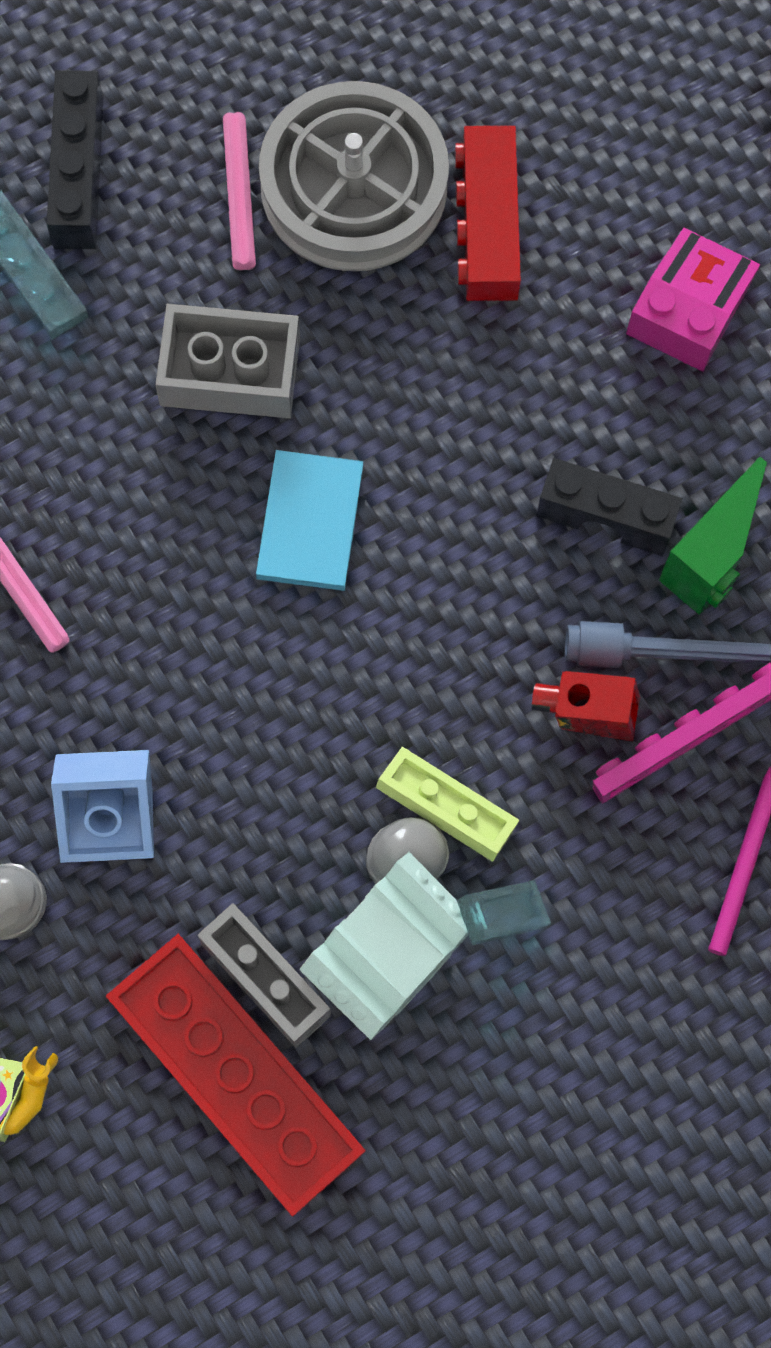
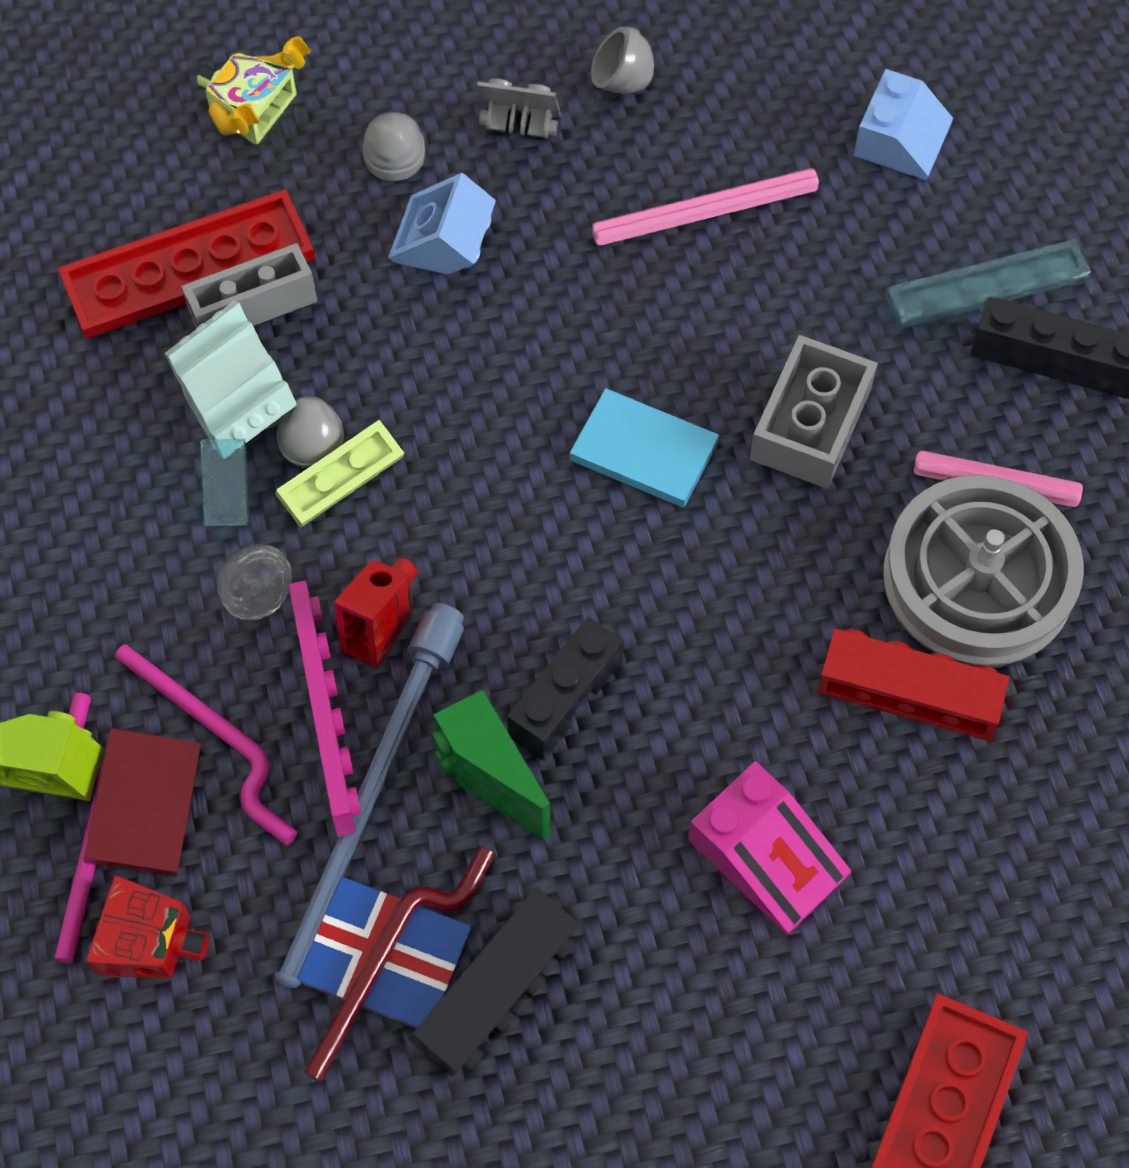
camera: 110 degrees right, 10 degrees down
none -> clear hat [217,544,292,620]

